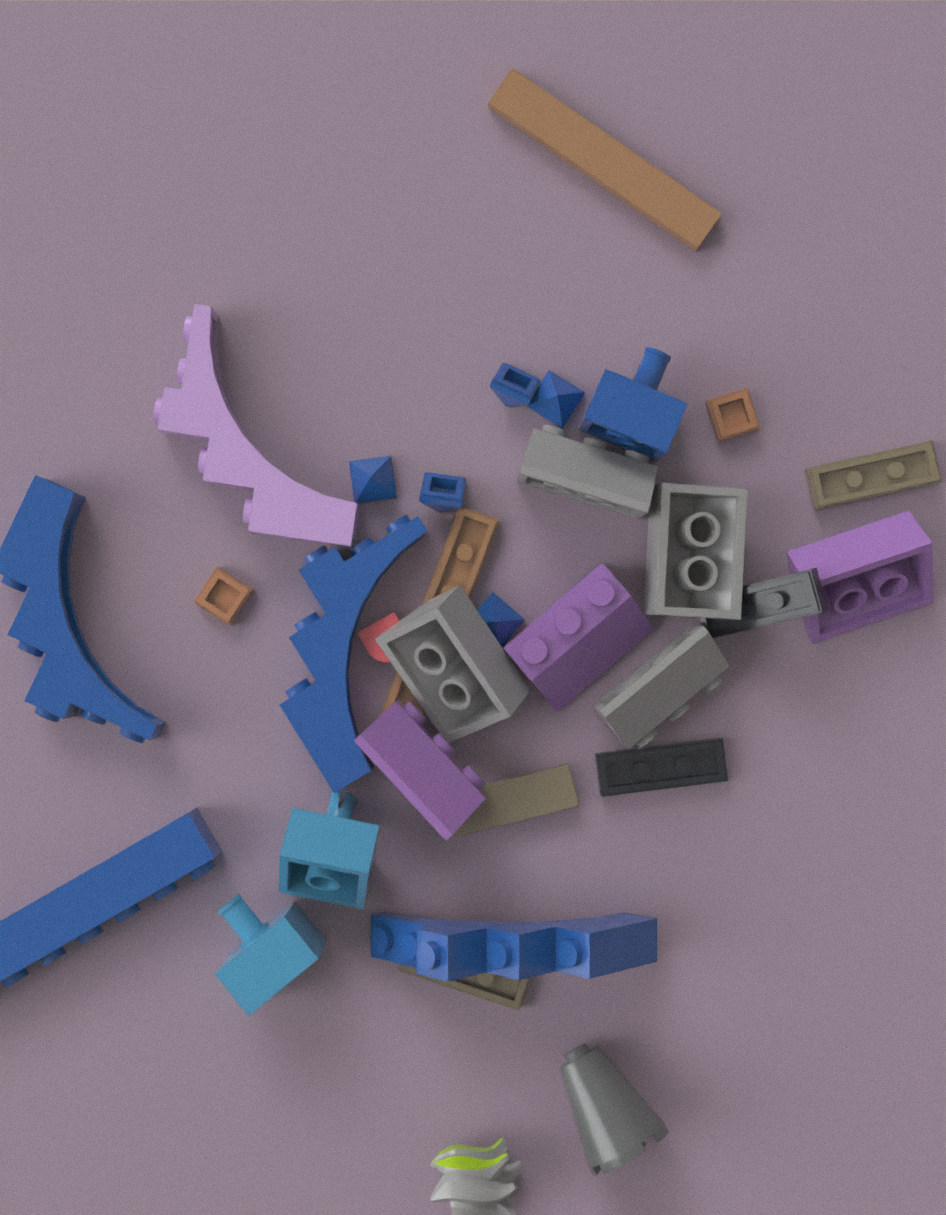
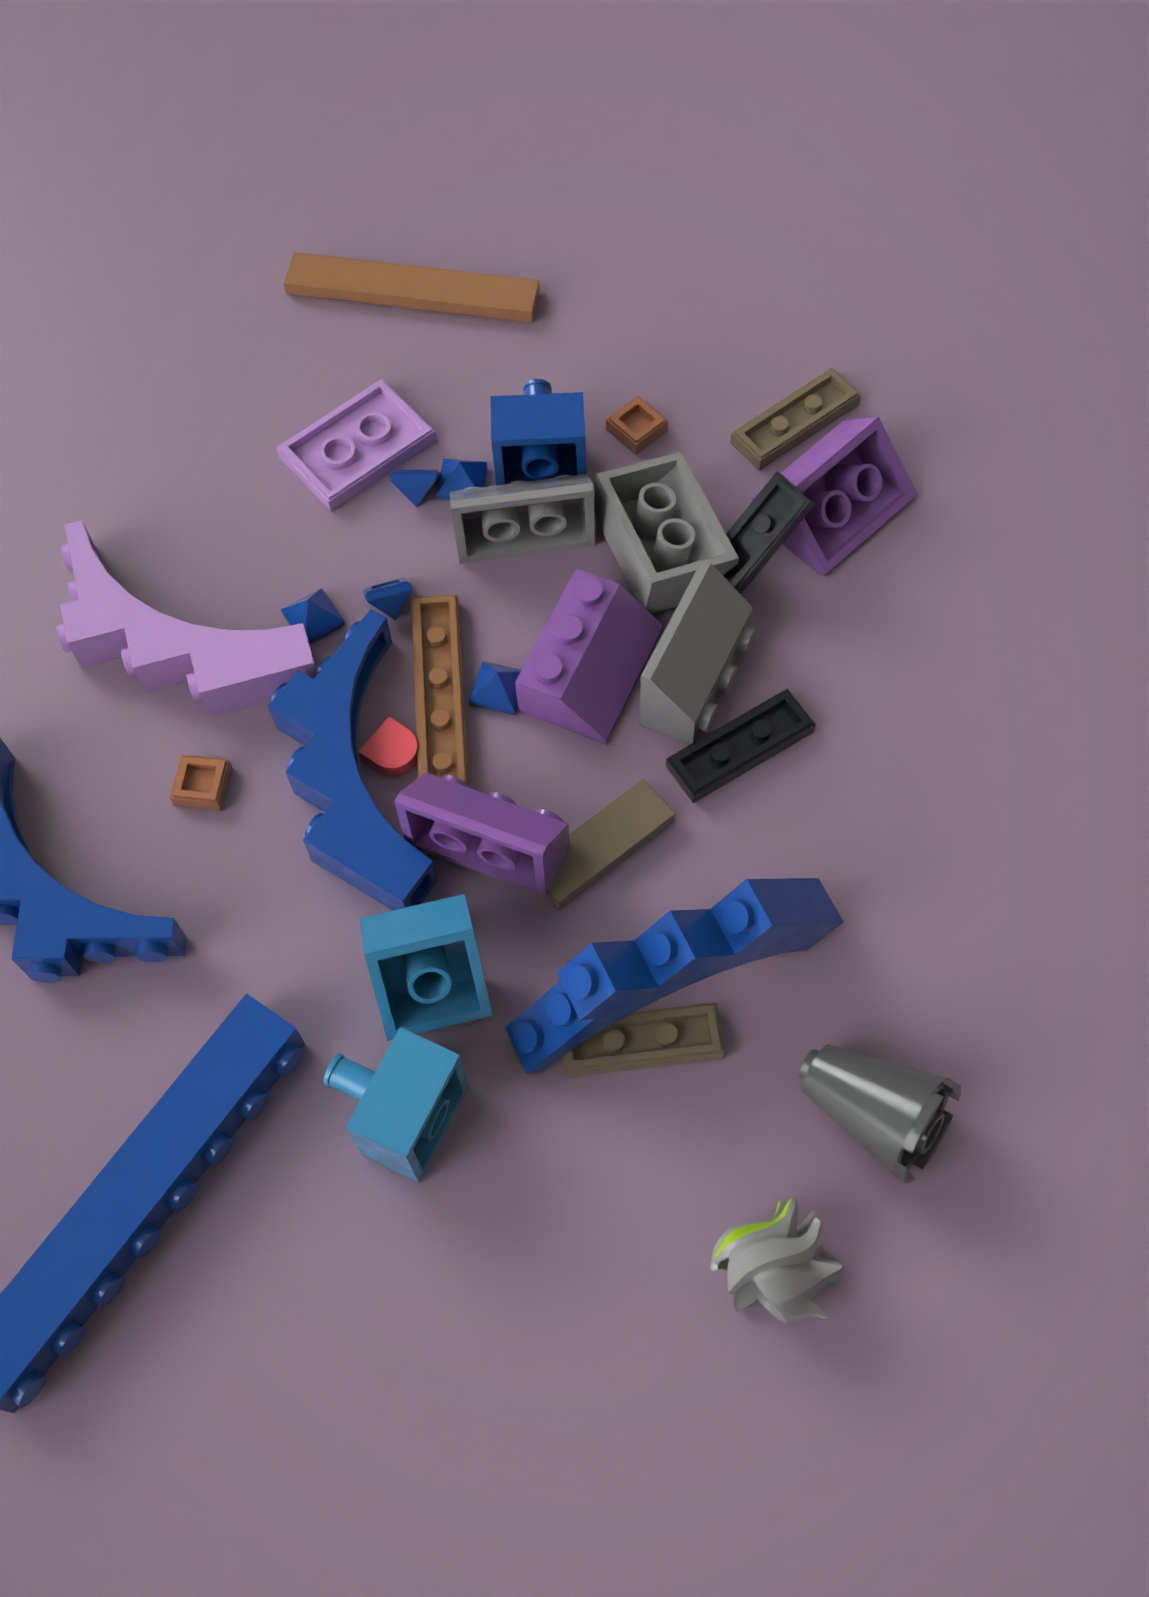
camera: 20 degrees left, 25 degrees down
light grey slope [375,585,530,743] -> none
none -> lavender tile [276,379,437,511]

